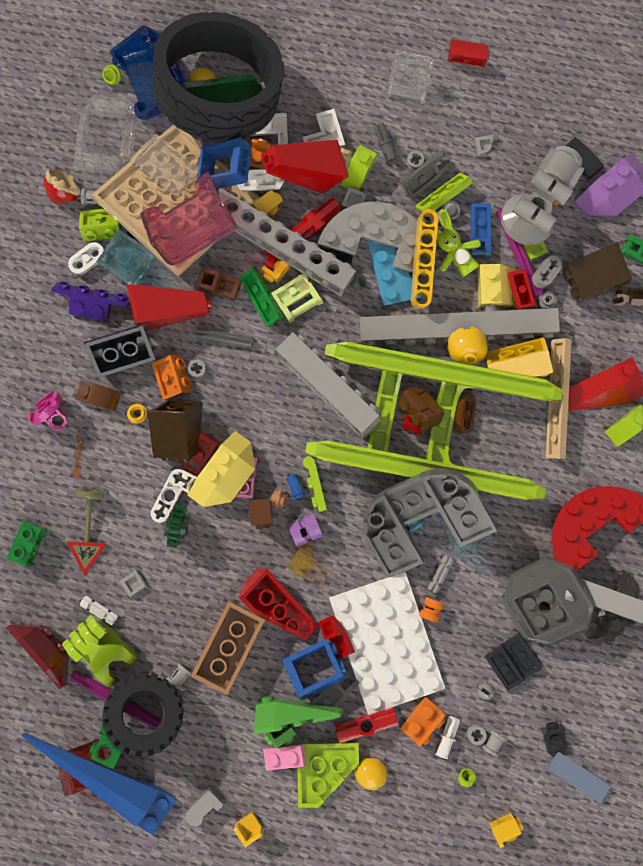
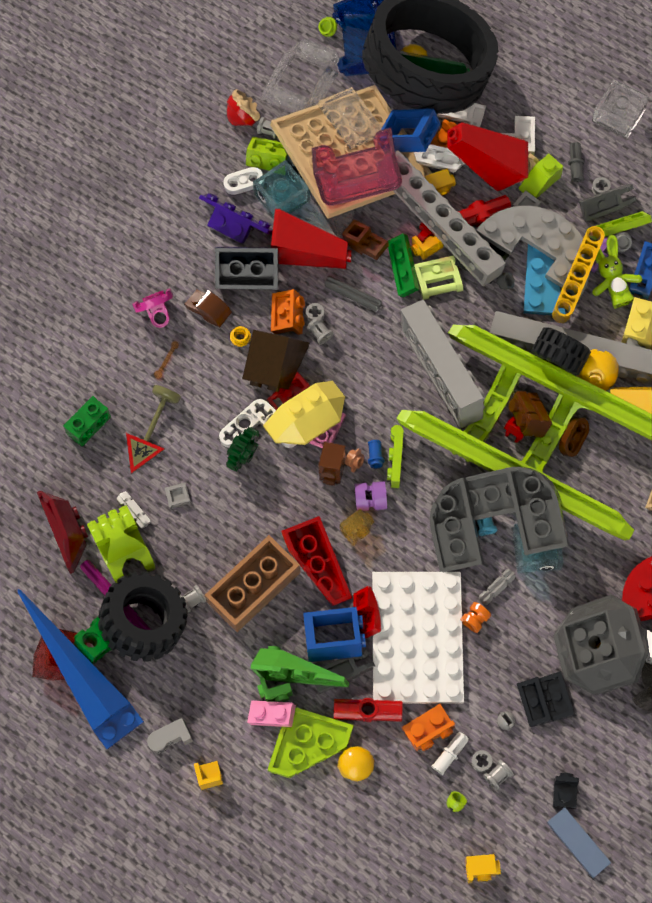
camera: 20 degrees right, 15 degrees down
none -> light grey bush [307,317,334,345]
none -> black tyre [531,327,591,375]

